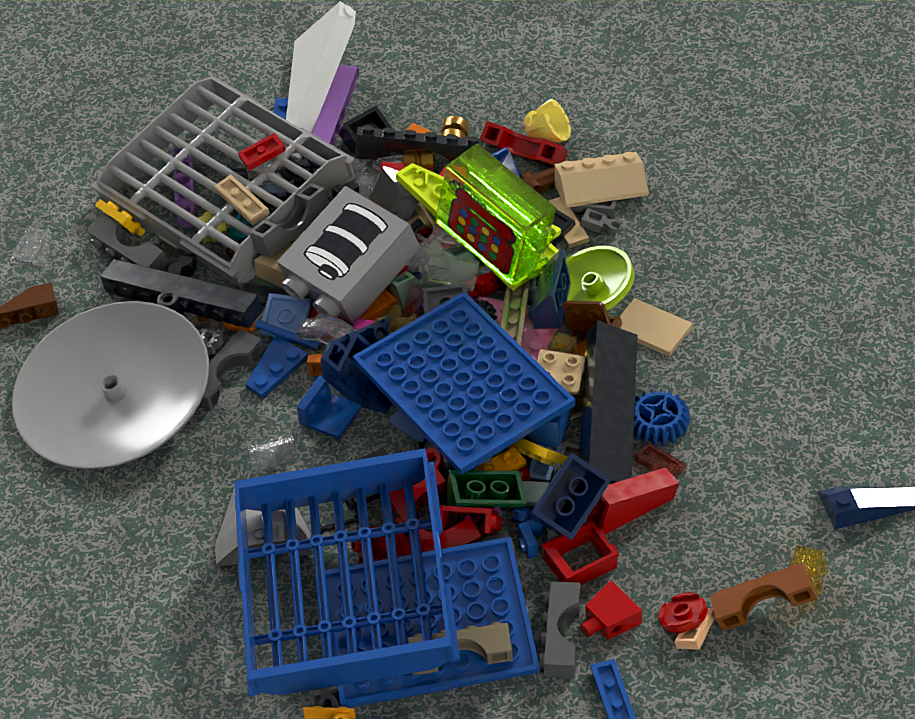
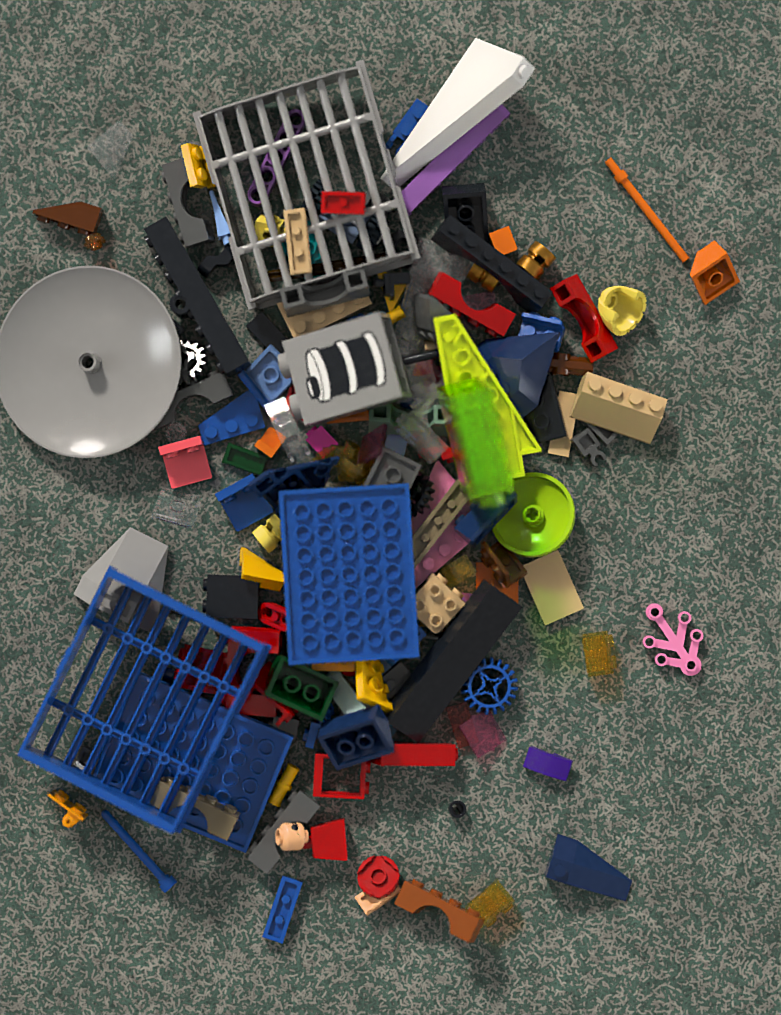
camera: 30 degrees right, 40 degrees up
none -> clear orange plate [84,233,106,251]
none -> coral bracket [158,436,212,489]
none -> light blue piece [209,190,231,246]
none -> dark green tile [222,443,269,476]
none -> yellow slope [239,547,284,592]
none -> light yellow wheel [252,514,282,553]
none -> yellow pin [268,763,300,807]
none -> light nougat head [275,822,309,851]
none -> black hinge [448,801,466,818]
none -> clear pink piece [459,709,507,758]
none -> dark purple slope [523,746,573,781]
none -> clear yellow brick [581,630,617,677]
none -> orange bar [604,158,689,263]
none -> bright pink plant [642,604,703,676]
none -> orange slope [690,240,740,305]

